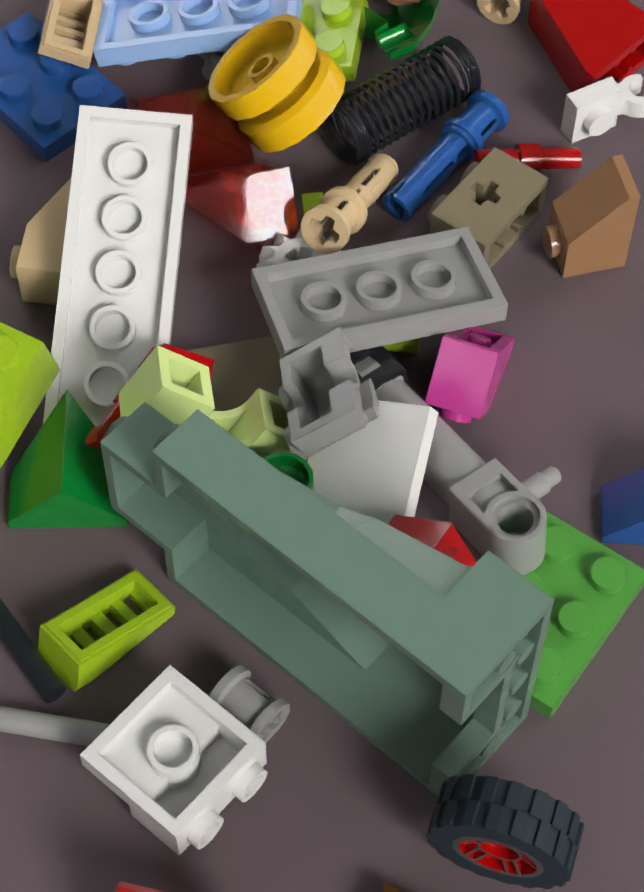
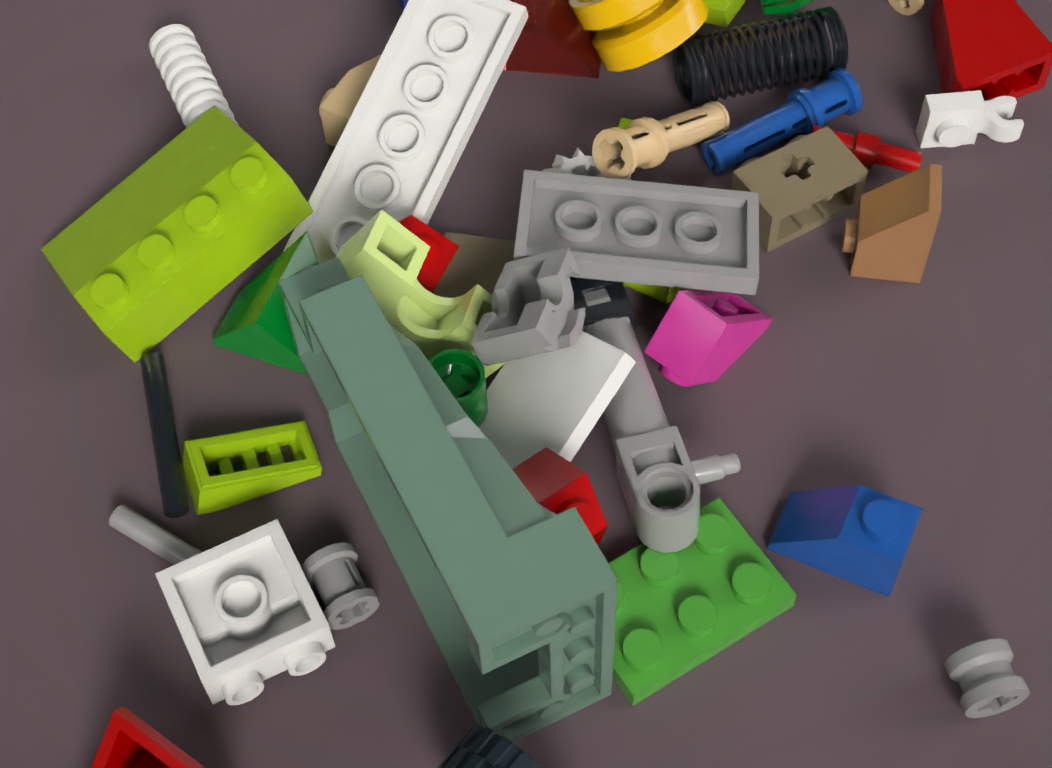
camera: 25 degrees right, 0 degrees up
clear red slope [185,160,301,250] -> none

